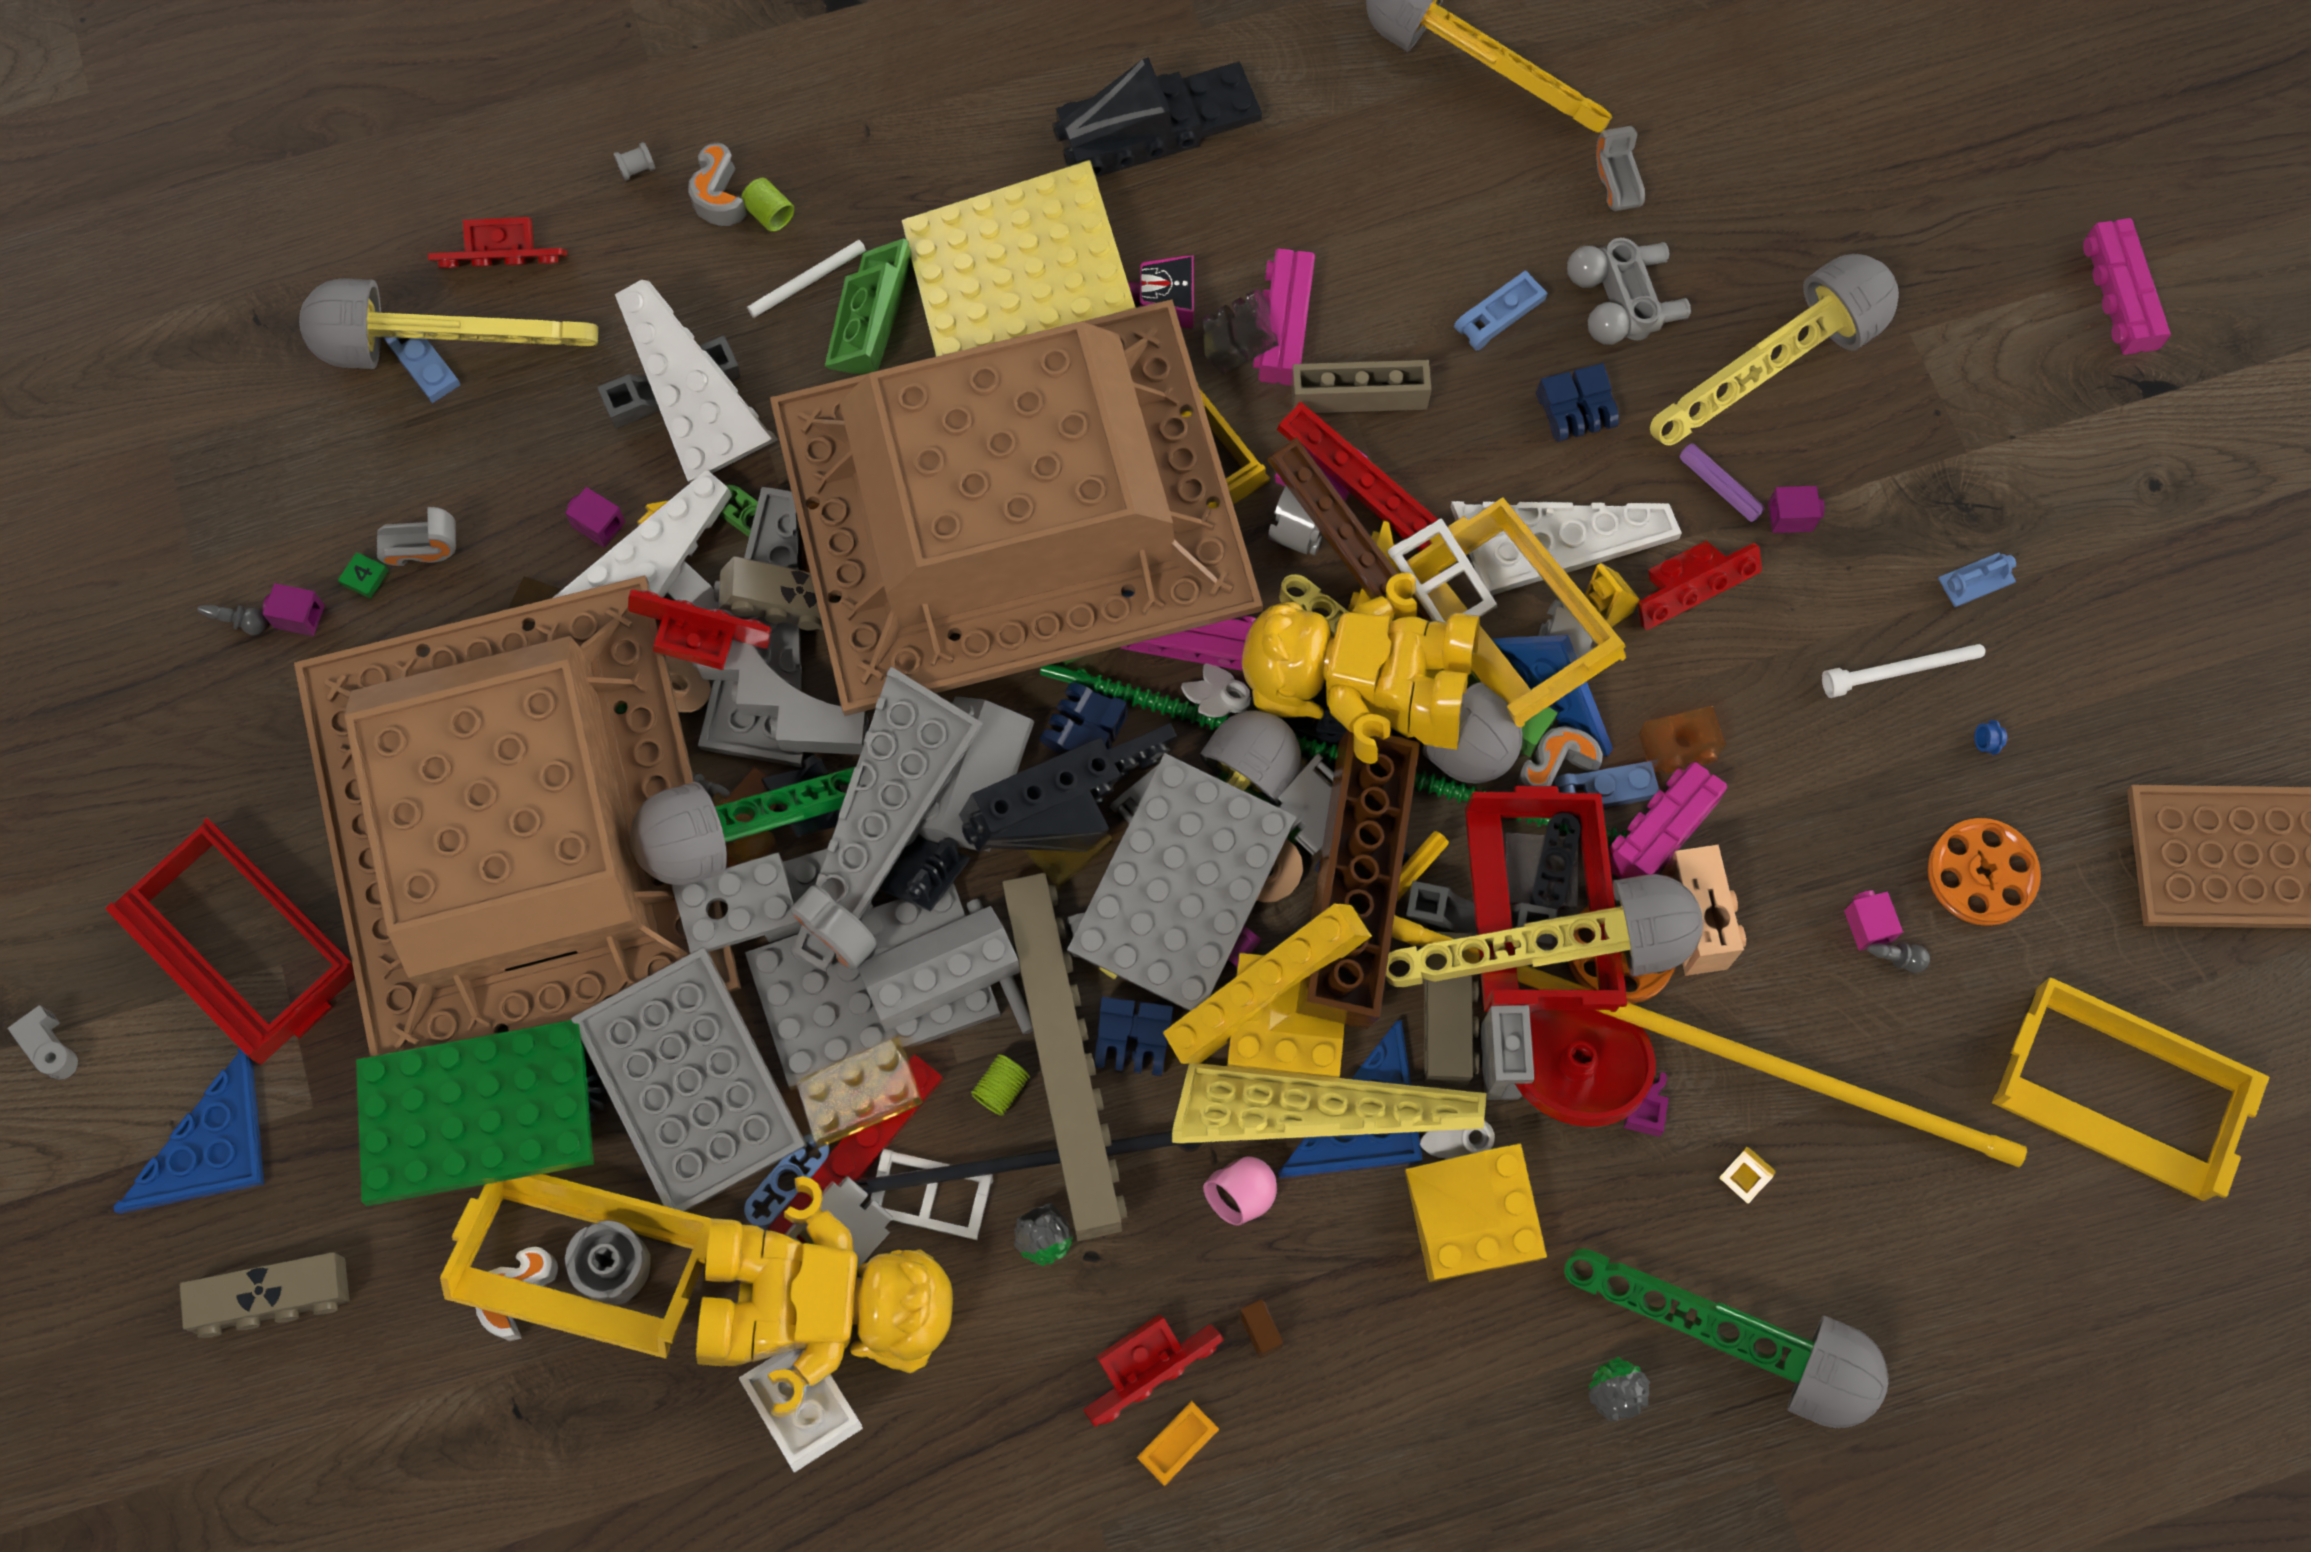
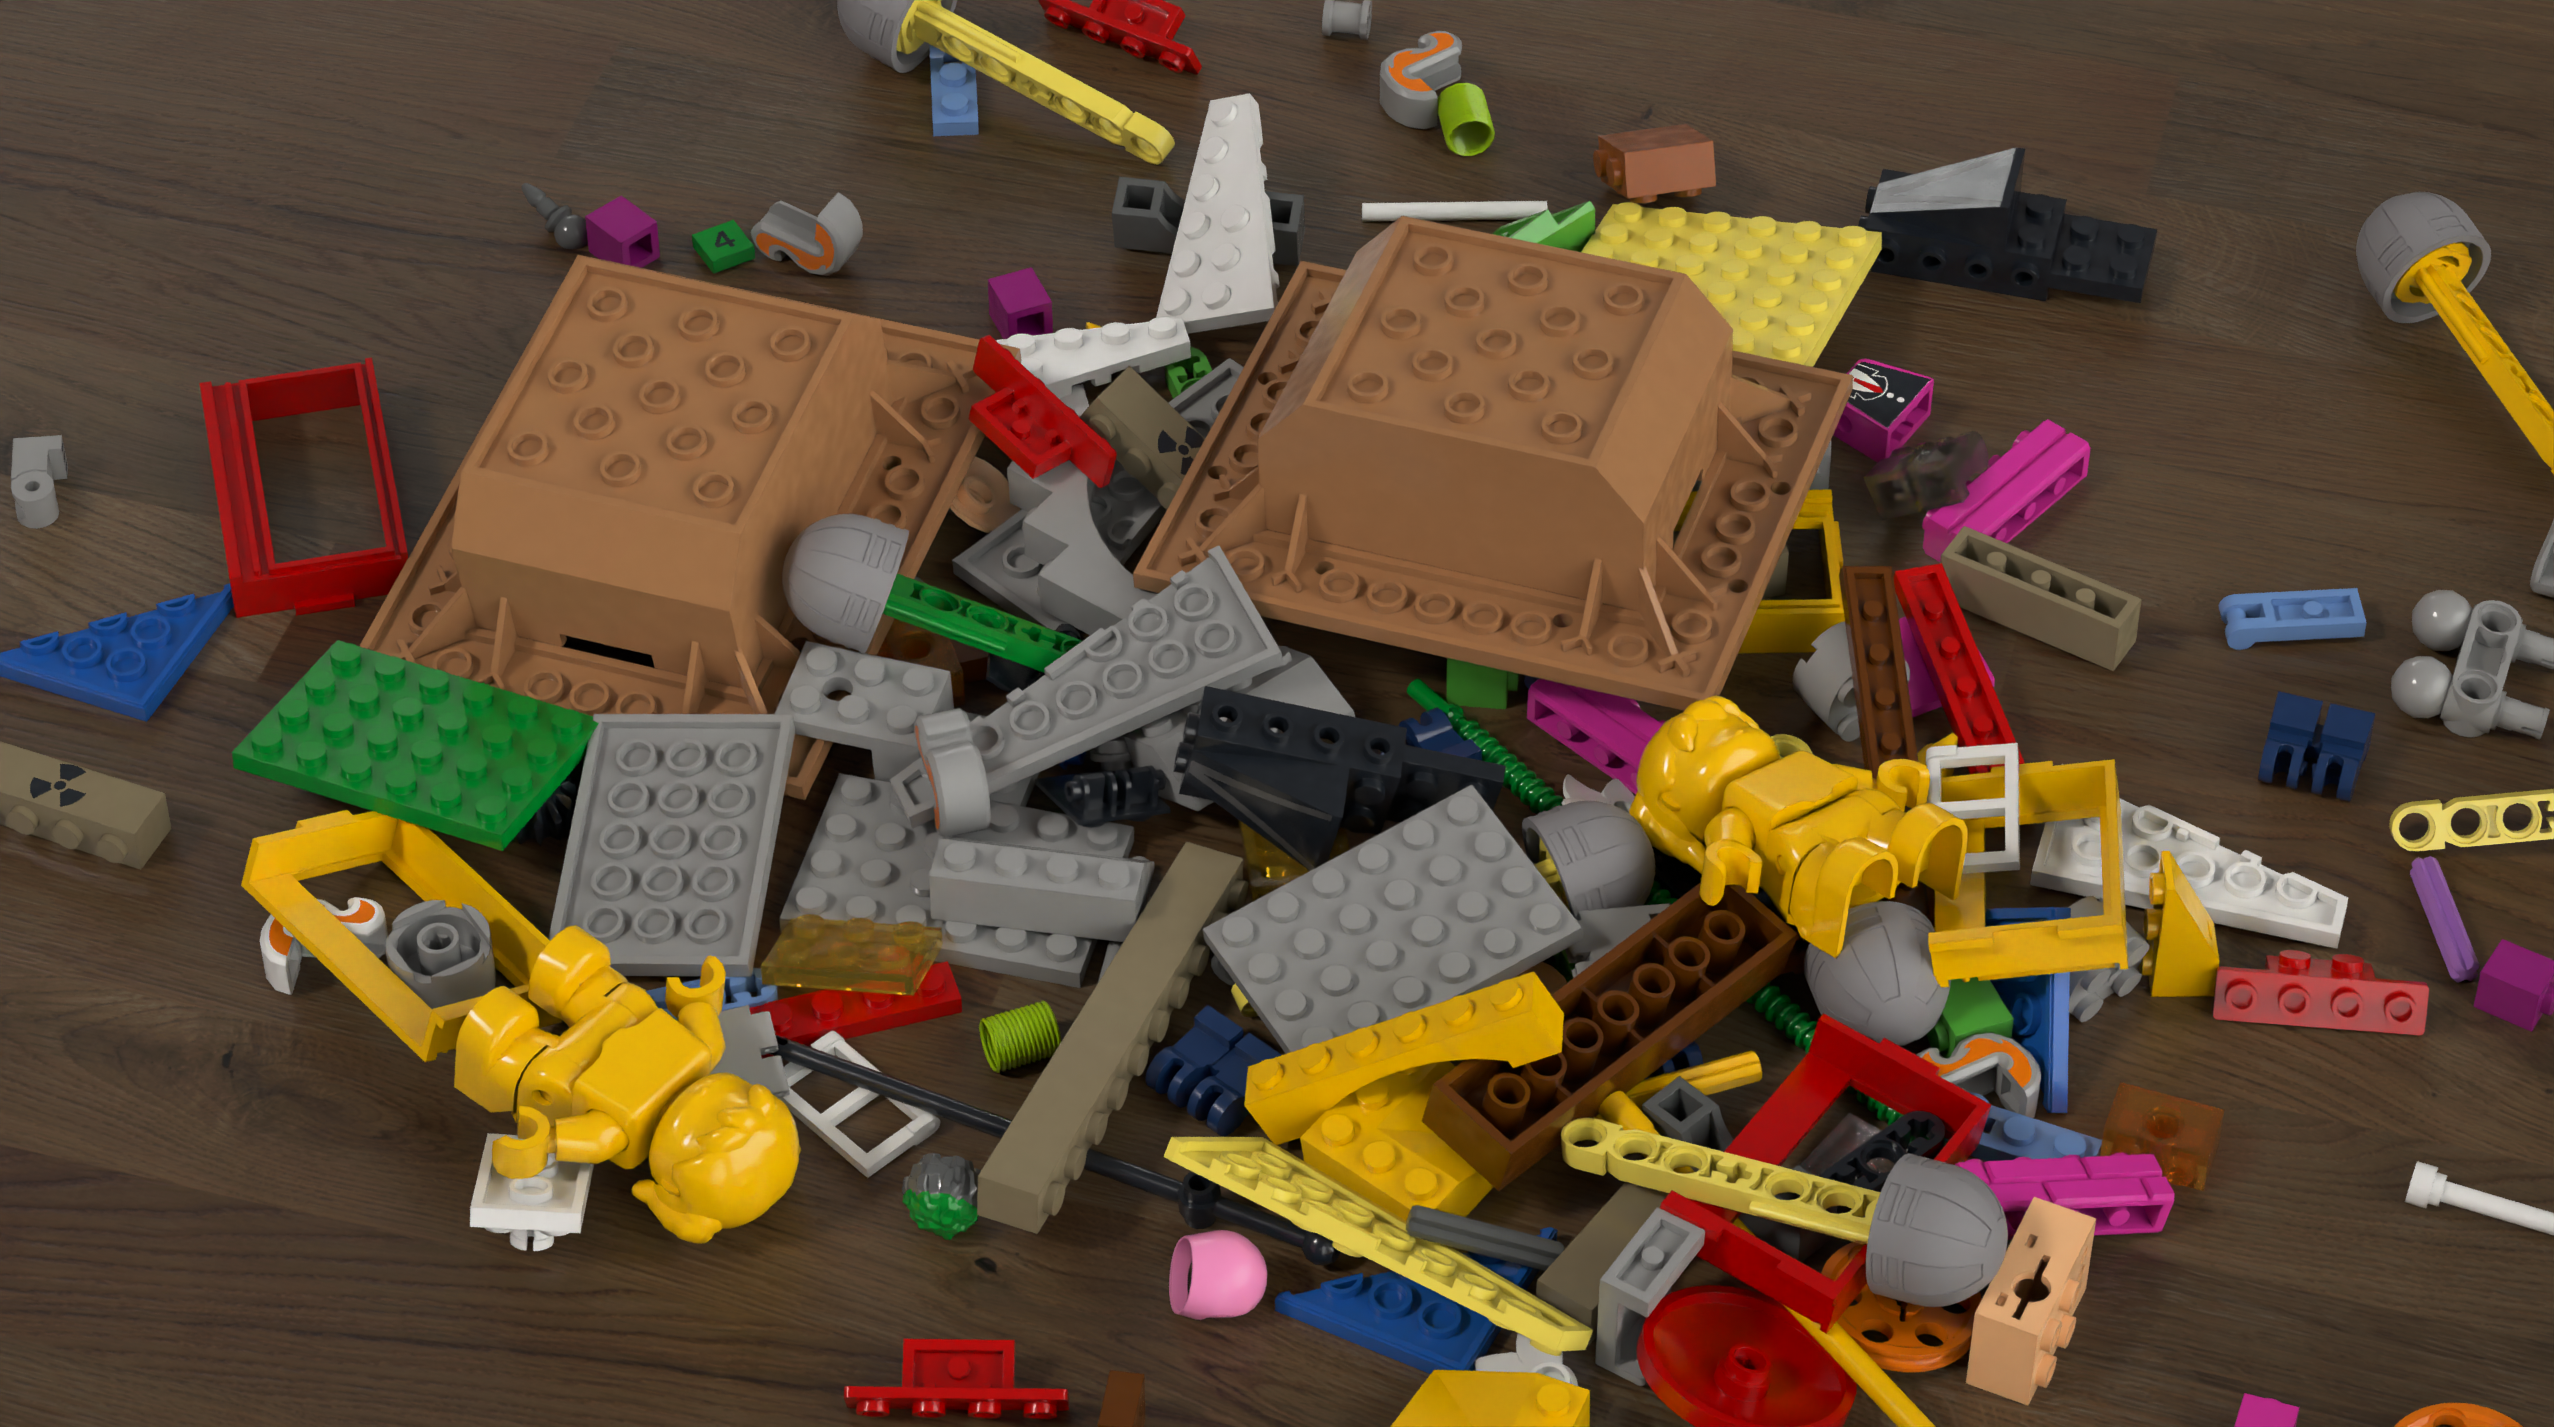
camera: 35 degrees right, 25 degrees down
none -> dark grey axle [1406,1205,1565,1271]
none -> dark orange brick [1593,124,1716,203]

